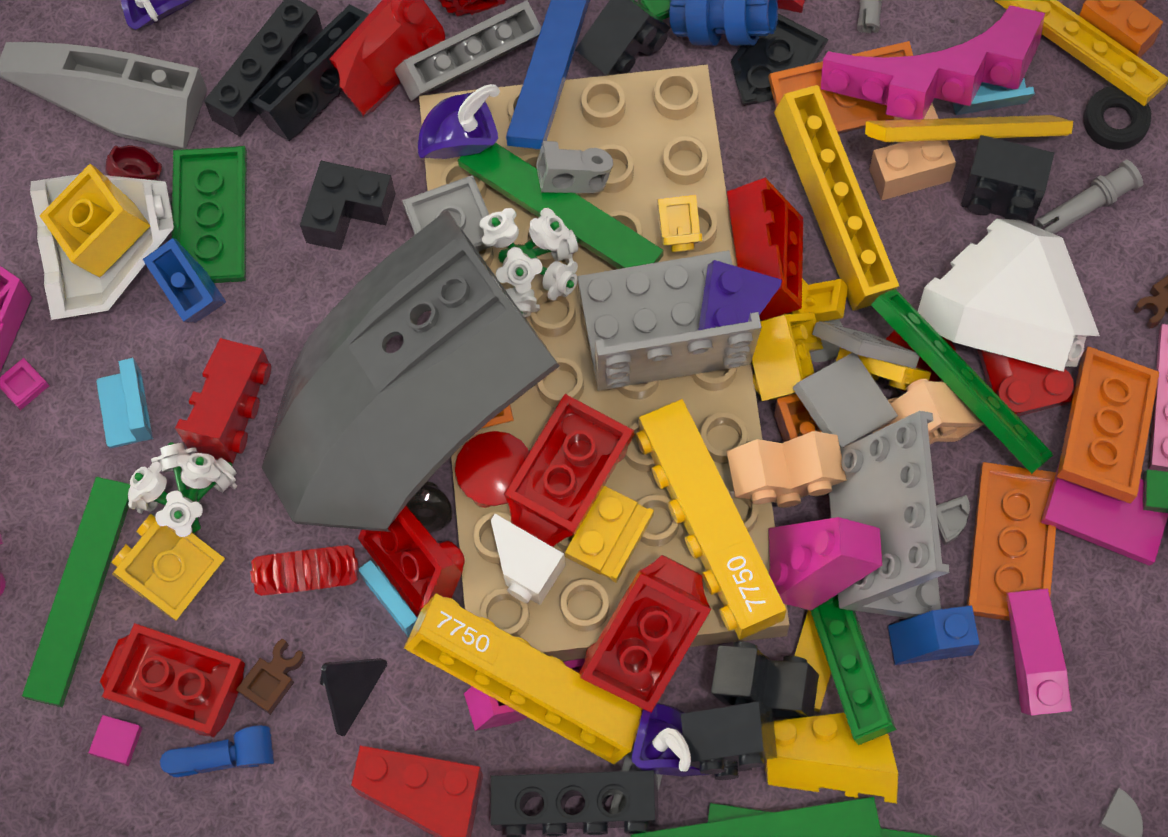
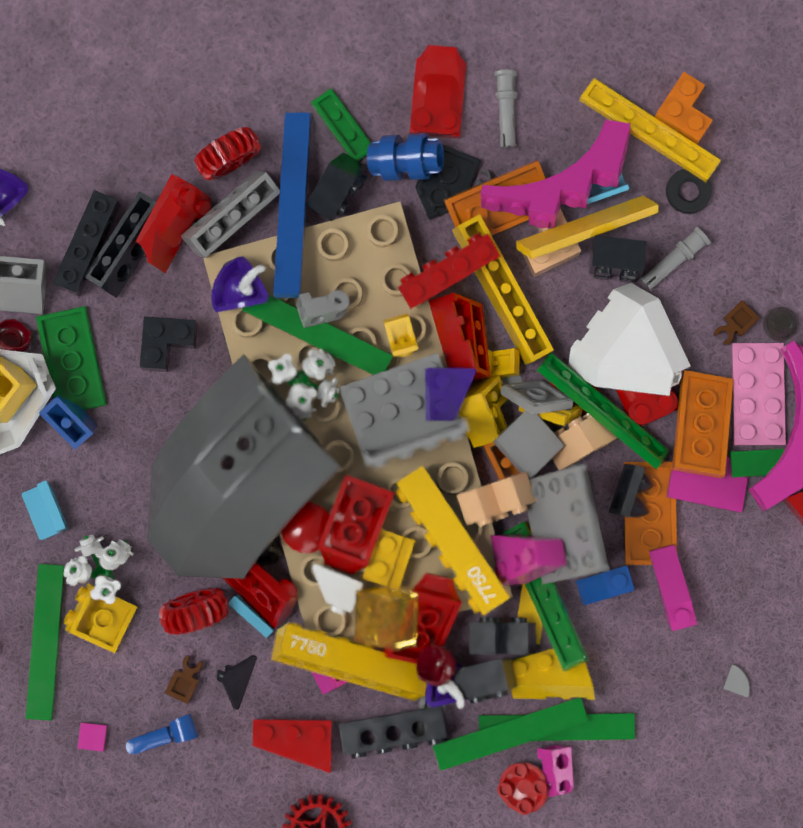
camera: 10 degrees left, 15 degrees up
red slope [100,623,245,738] -> none
red wedge [175,338,271,464] -> none
light grey tile [402,175,493,252] -> none
light grey tile [936,495,970,545] -> none
none -> clear yellow brick [355,586,417,650]
none -> red brick [398,232,501,309]
none -> dark red hair [416,644,456,686]
none -> black tile [608,464,653,518]

